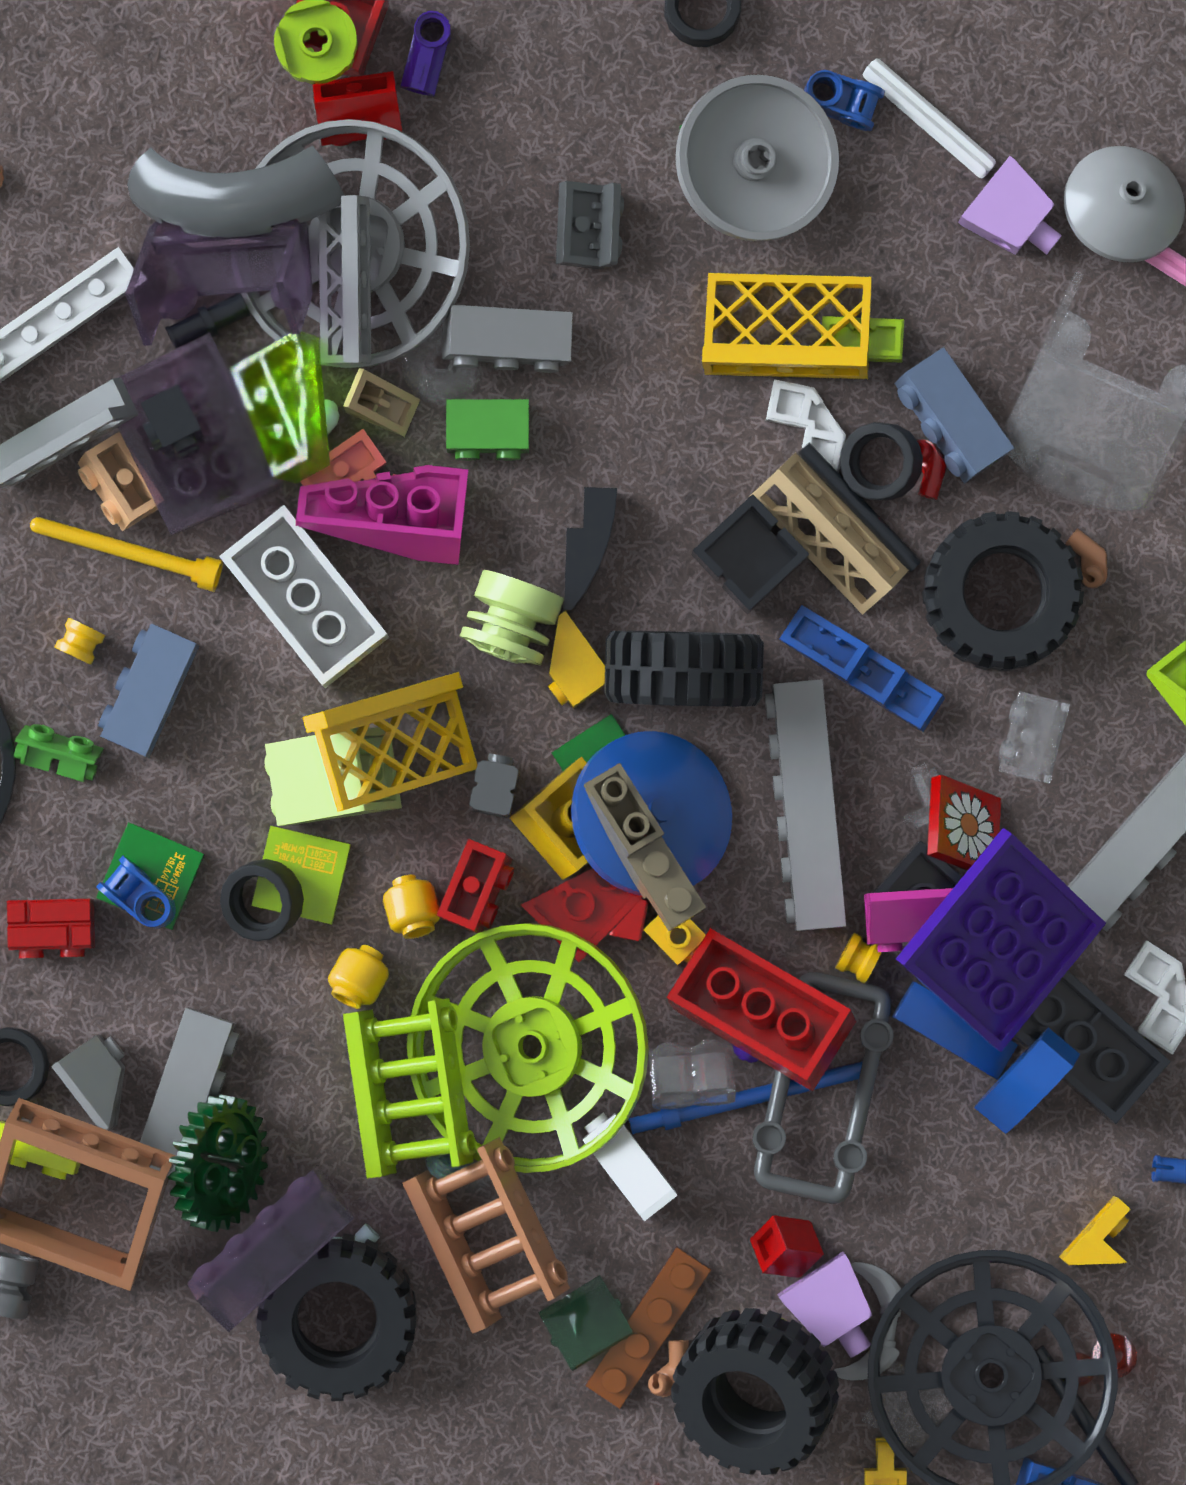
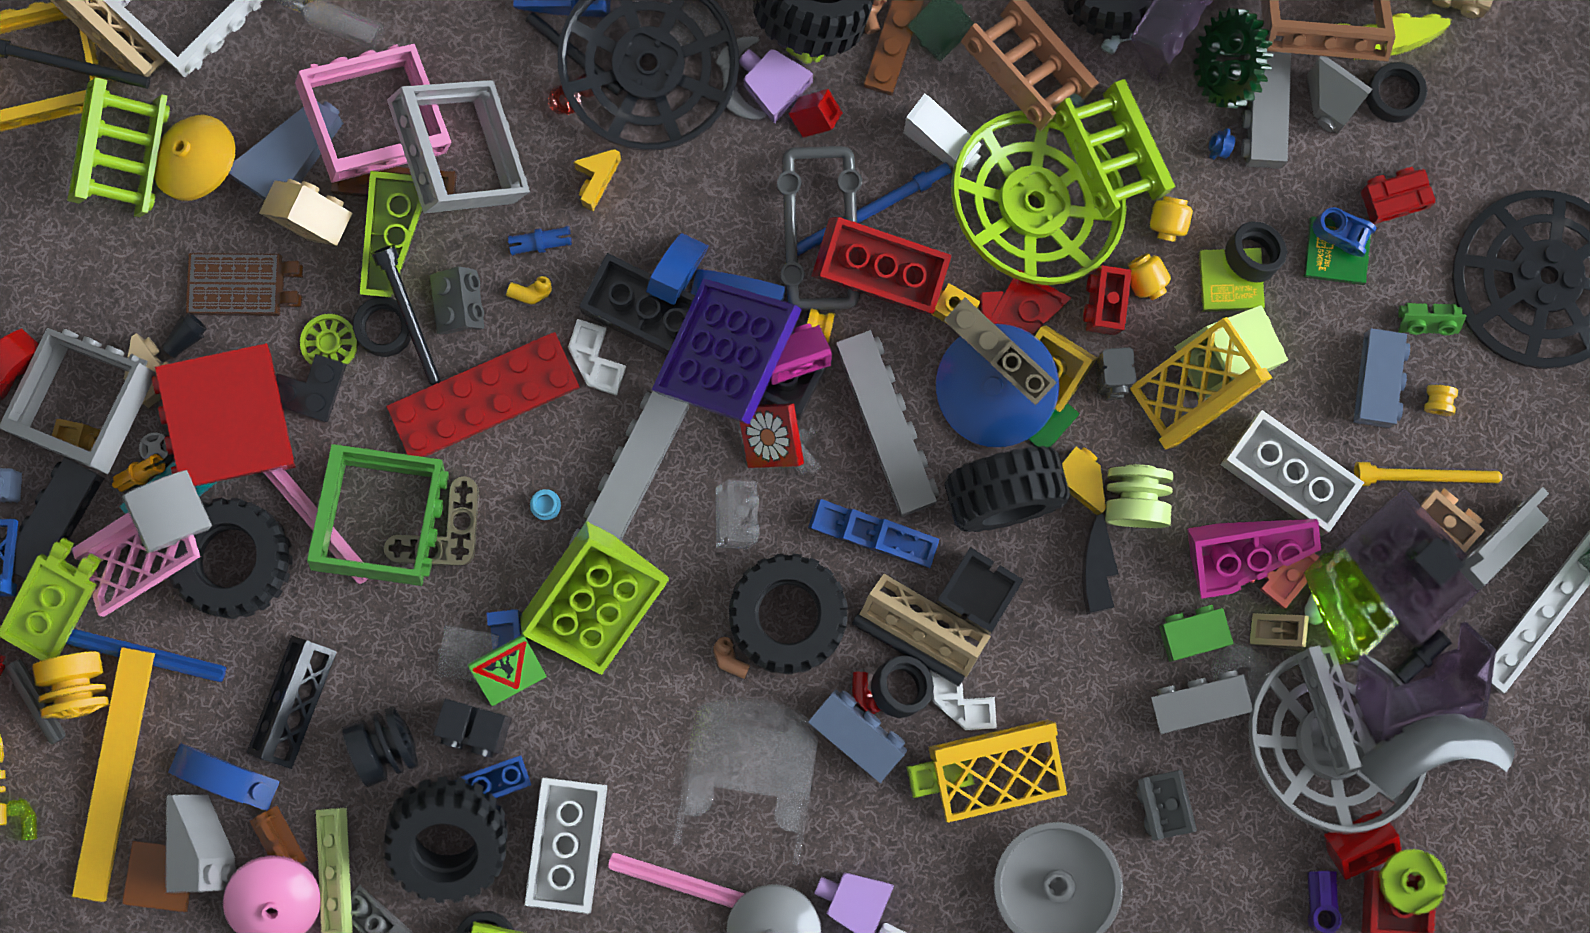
camera: 165 degrees right, 5 degrees down
clear brick [649,1039,736,1109] -> none
none -> blue plate [1209,128,1235,160]

